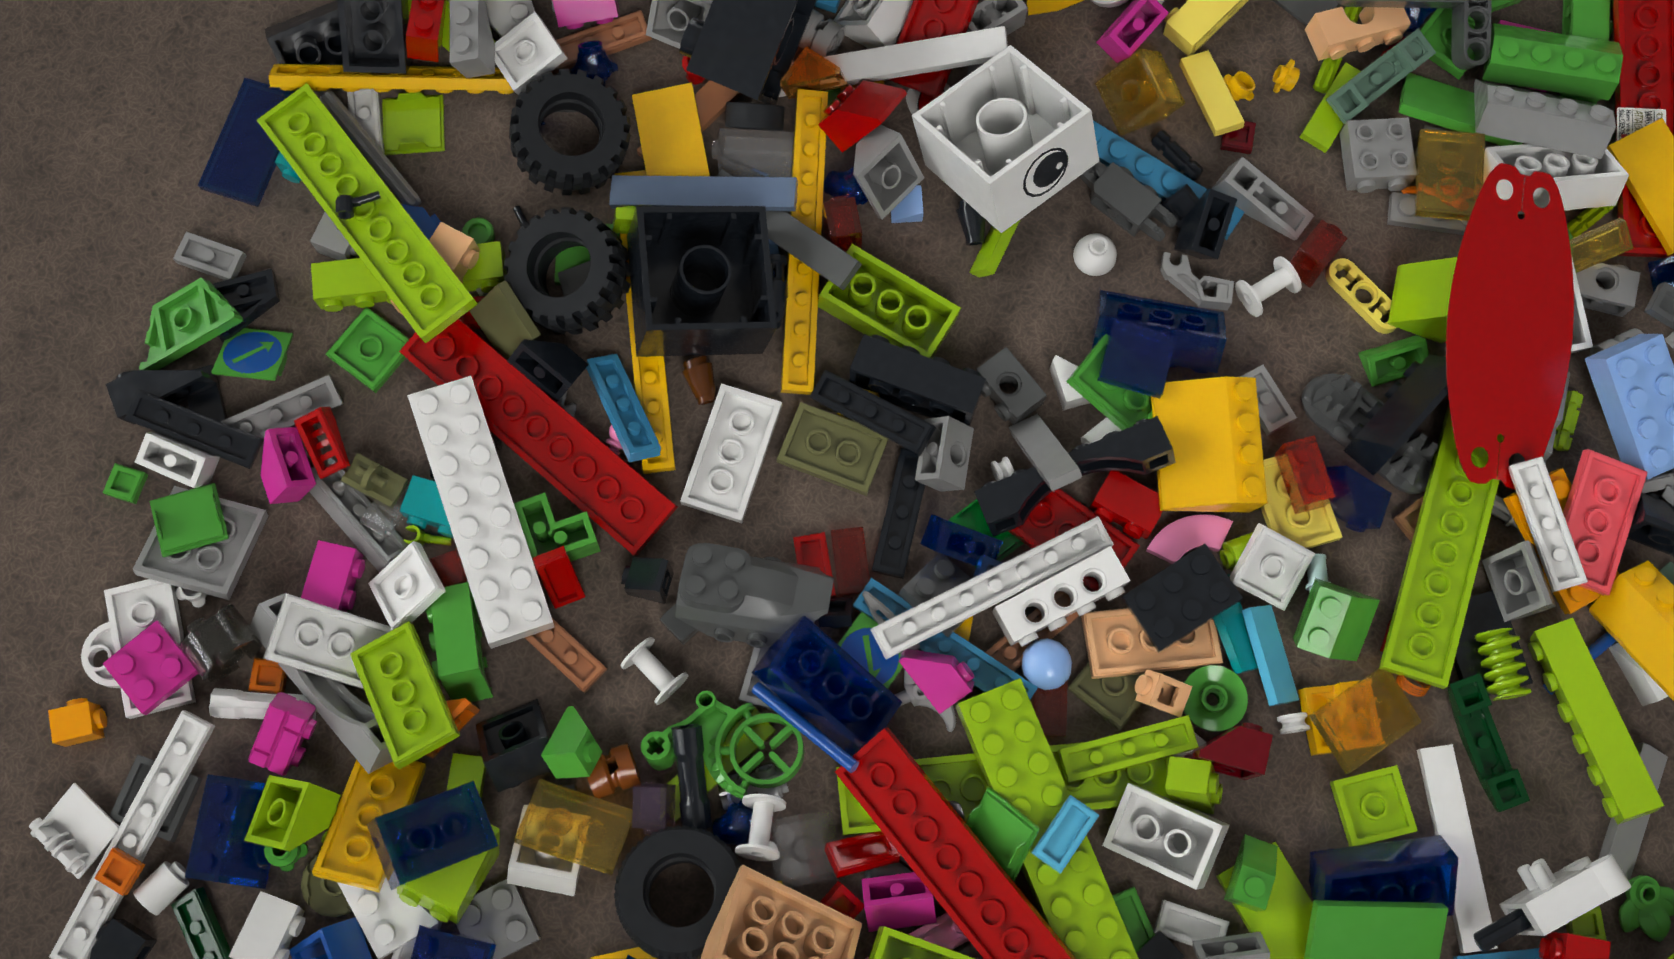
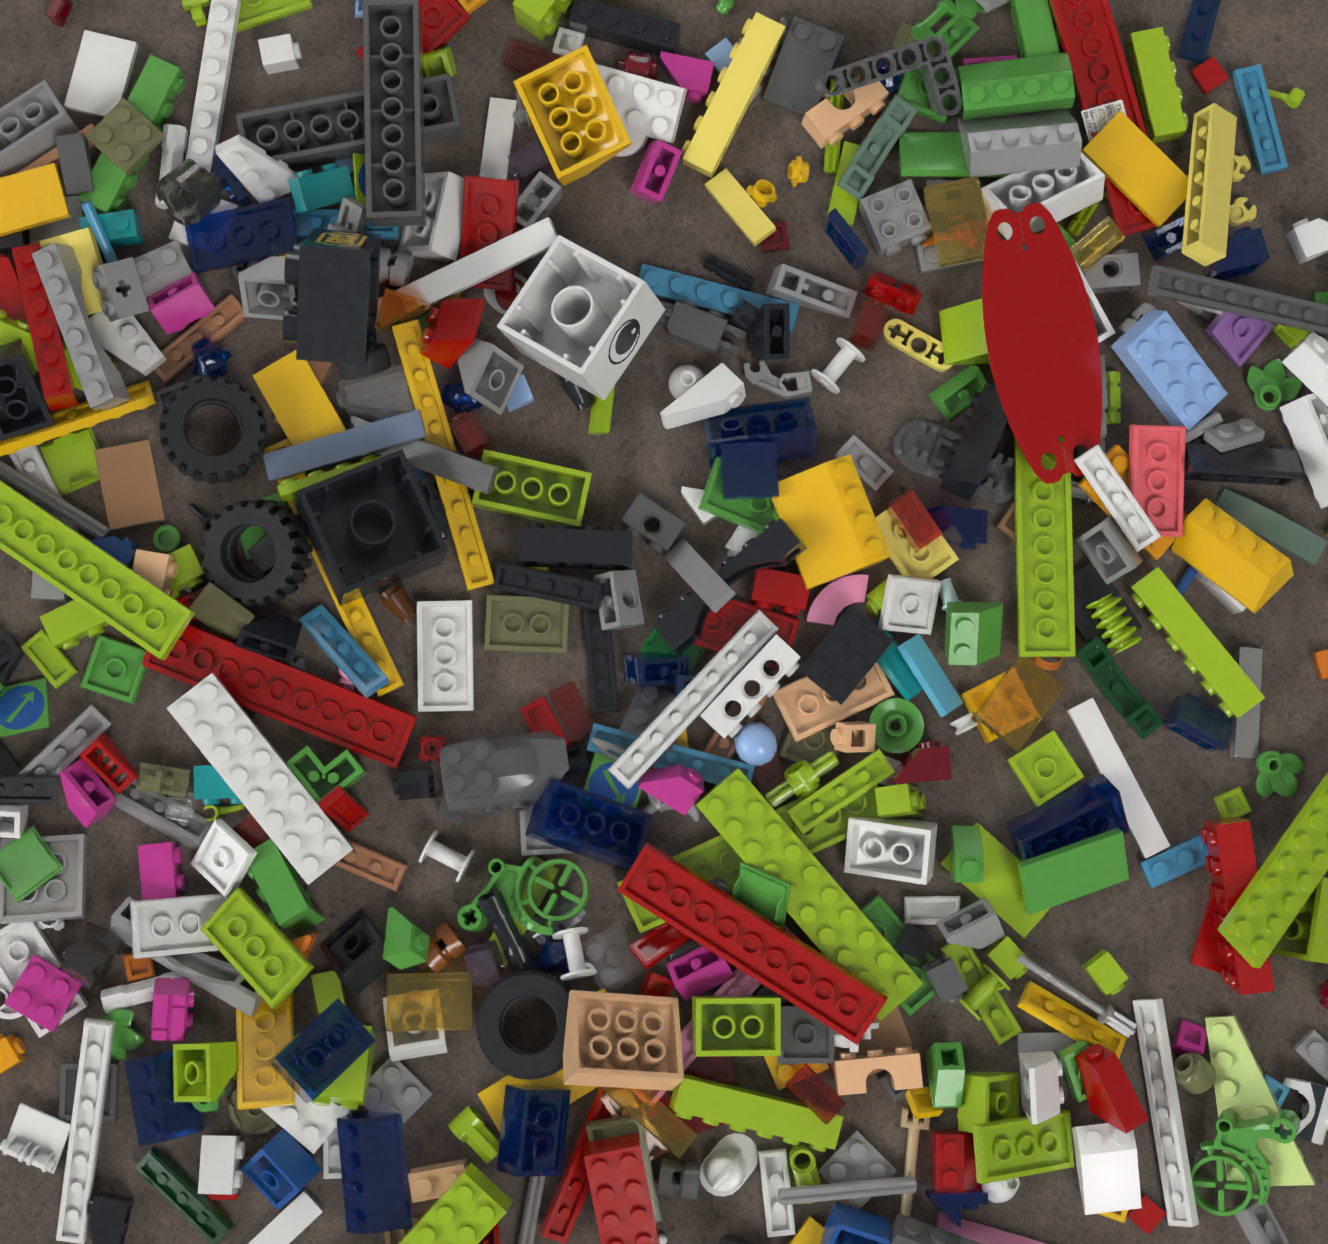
camera: 20 degrees left, 10 degrees up
orange tile [94,847,146,896] -> none
white brick [133,861,190,915] -> none
black hand [335,191,381,219] -> none
white plate [494,11,568,95] -> none
blue bar [751,682,859,773] -> none
white bush [991,456,1014,481] -> none
medium azure tile [1031,795,1099,874] -> none
clear yellow slope [1095,48,1186,135] -> none
white piece [1473,854,1632,952] -> none
none -> lime tile [21,629,79,689]
none -> medium nougat tile [94,440,166,531]
none -> bright green plate [100,1009,145,1060]
none -> red plate [419,735,447,763]
none -> white slope [660,363,746,429]
none -> lime axle [765,751,839,807]
none -> clear blue tile [823,208,869,270]
none -> red hinge [863,271,922,316]
none -> slope [1162,693,1232,752]

